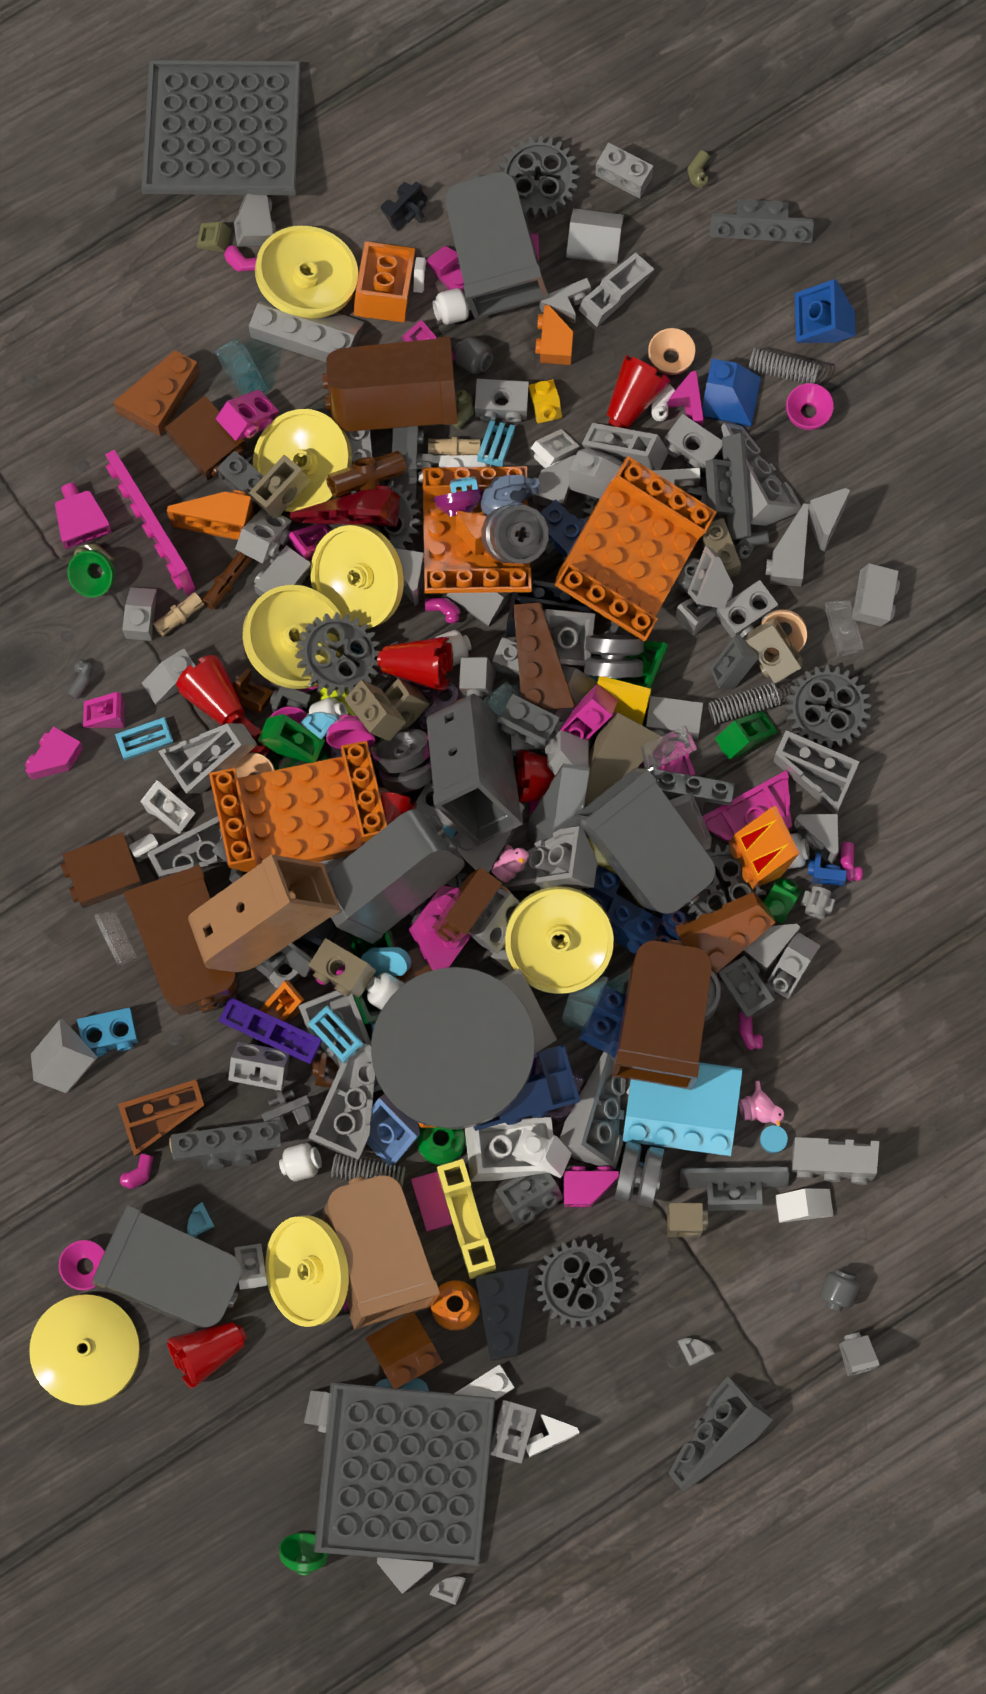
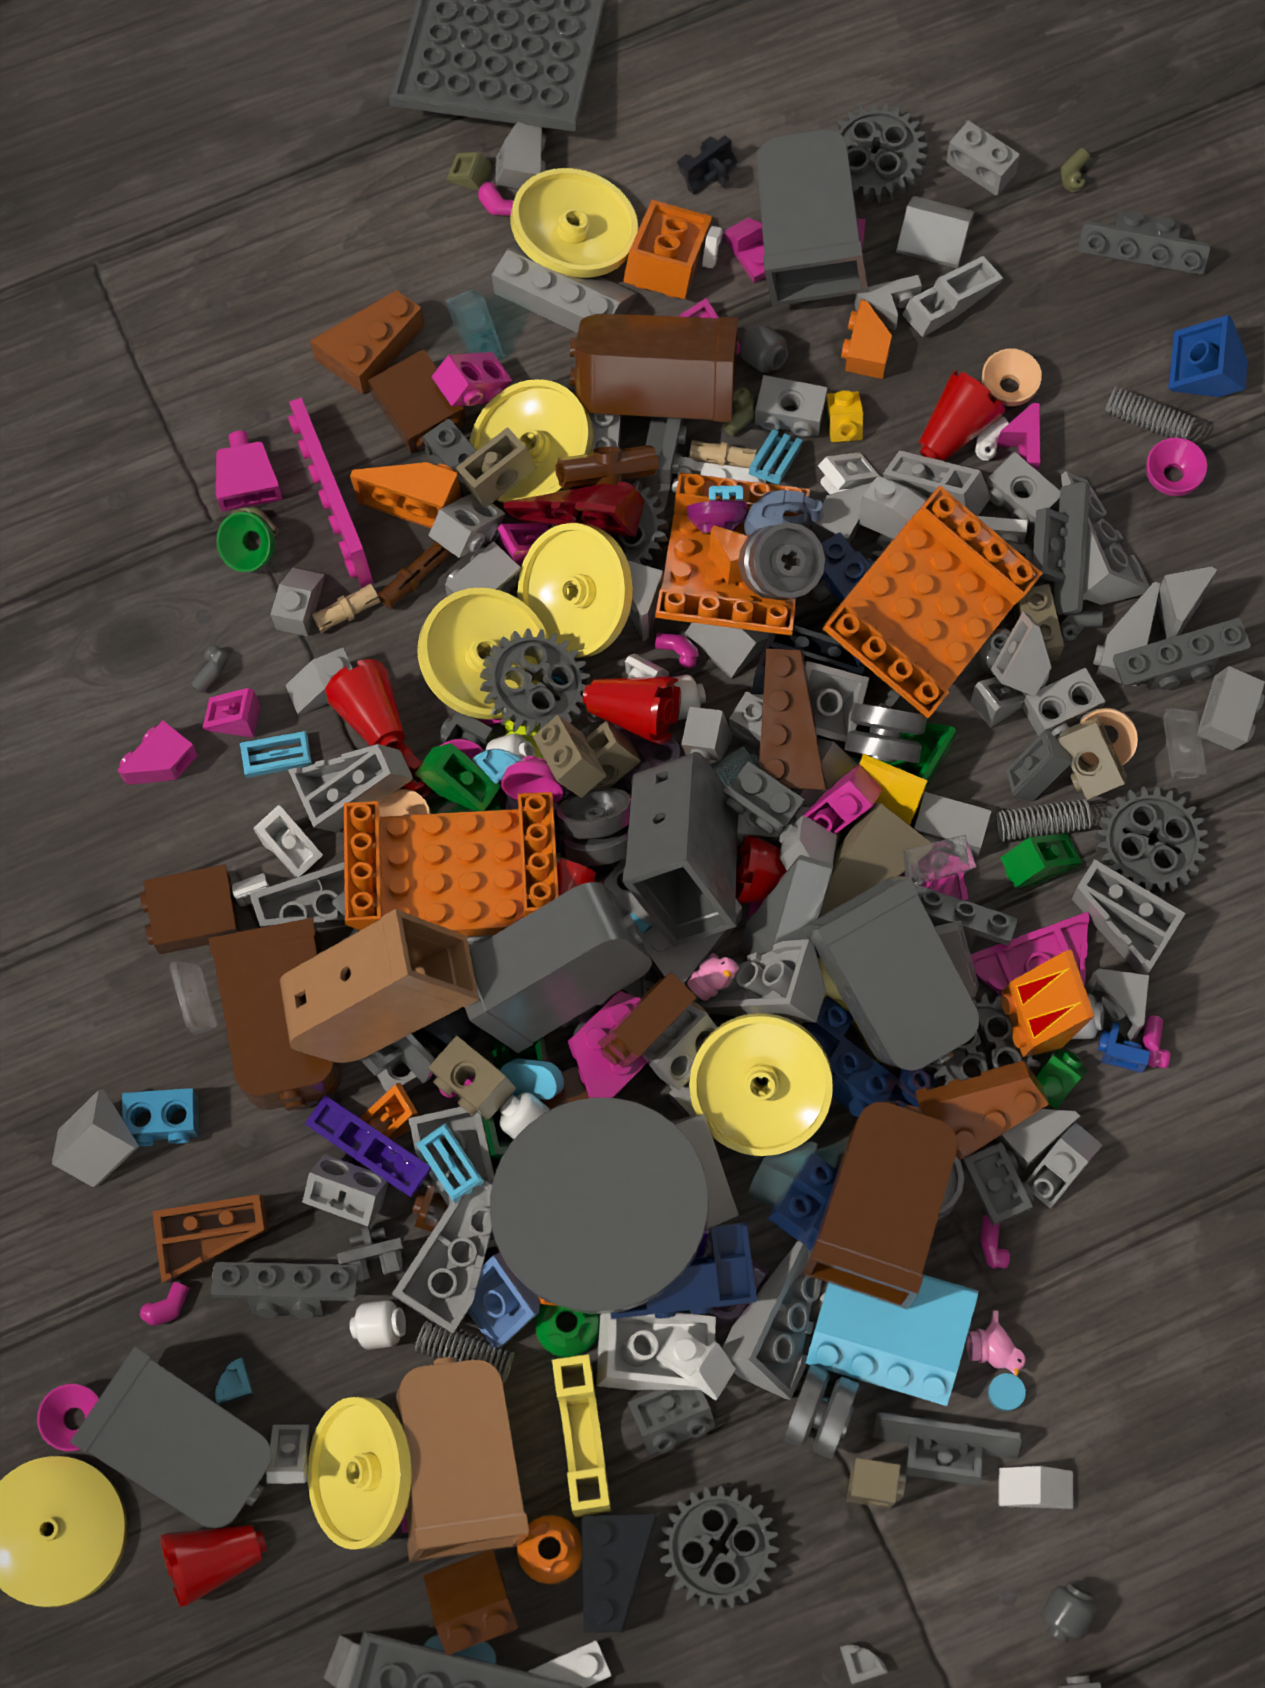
camera: 10 degrees right, 5 degrees down
reddish brown bracket [232,668,274,713] -> none
dark pink tile [411,1172,453,1232] -> none
white head [433,288,471,325] -> none
dark pink slope [564,1166,619,1207] -> none
blue slope [702,358,761,427] -> none
light grey wedge [791,1137,879,1185] -> none
light grey gear [801,886,835,919] -> none
none -> white slope [625,654,669,678]
none -> dark grey bracket [1113,618,1251,690]

